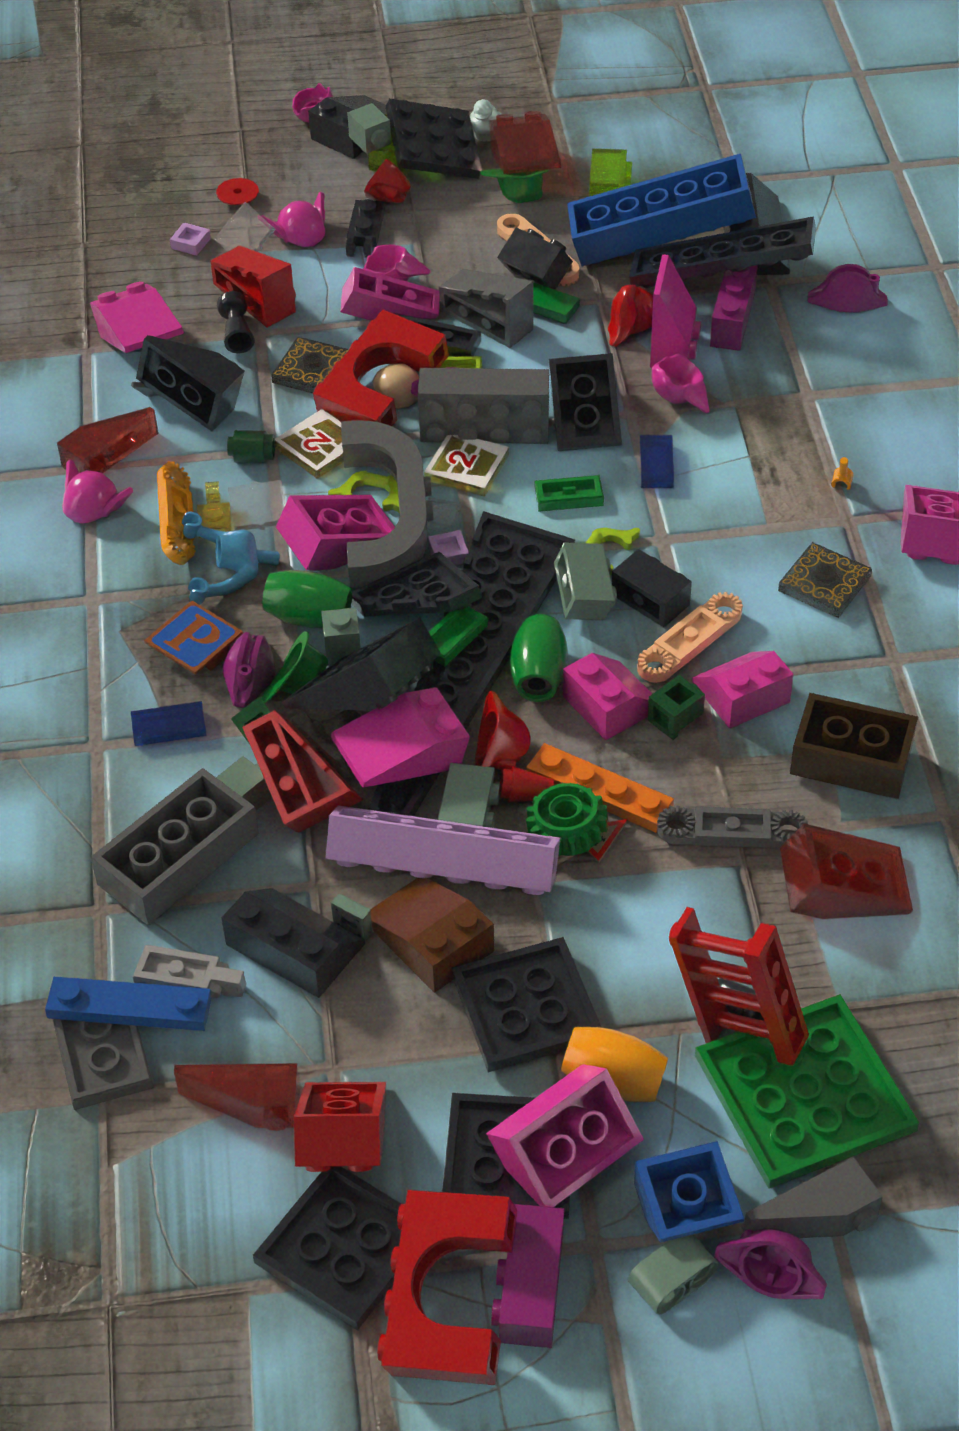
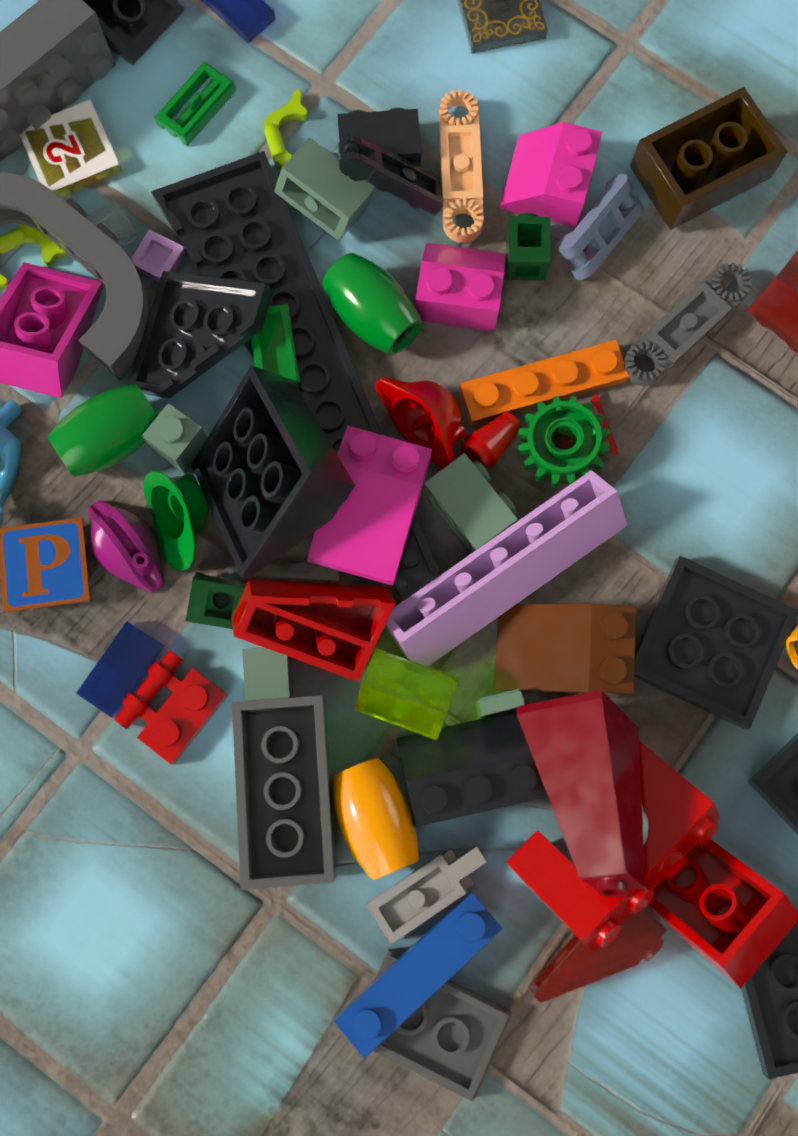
camera: 50 degrees left, 30 degrees up
none -> red plate [114,650,229,765]
none -> light orange piece [332,758,419,880]
none -> black hinge [338,134,443,216]
none -> clear neon green brick [355,648,459,740]
none -> red arch [506,741,720,953]
none -> dark red slope [517,690,645,897]
none -> sand blue plate [557,174,644,280]

